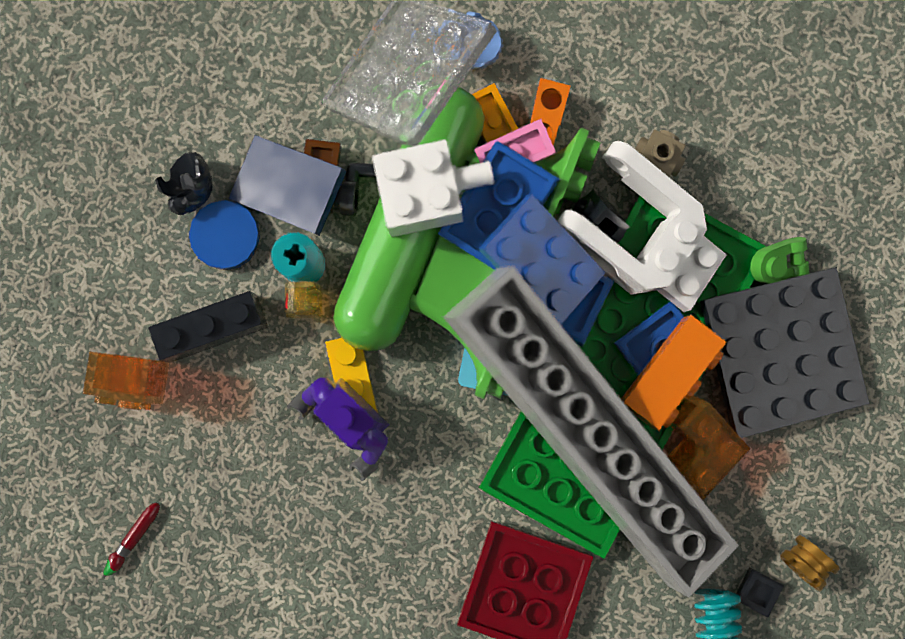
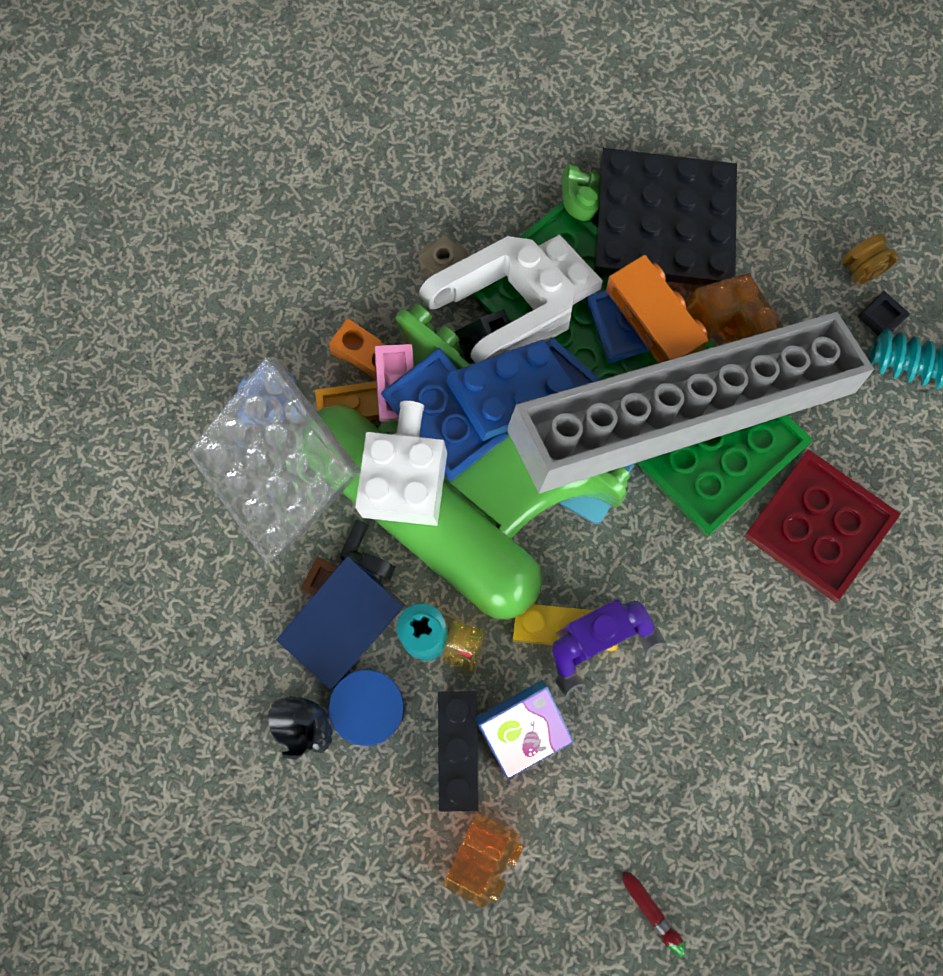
camera: 65 degrees left, 10 degrees down
none -> tile [475,680,574,780]

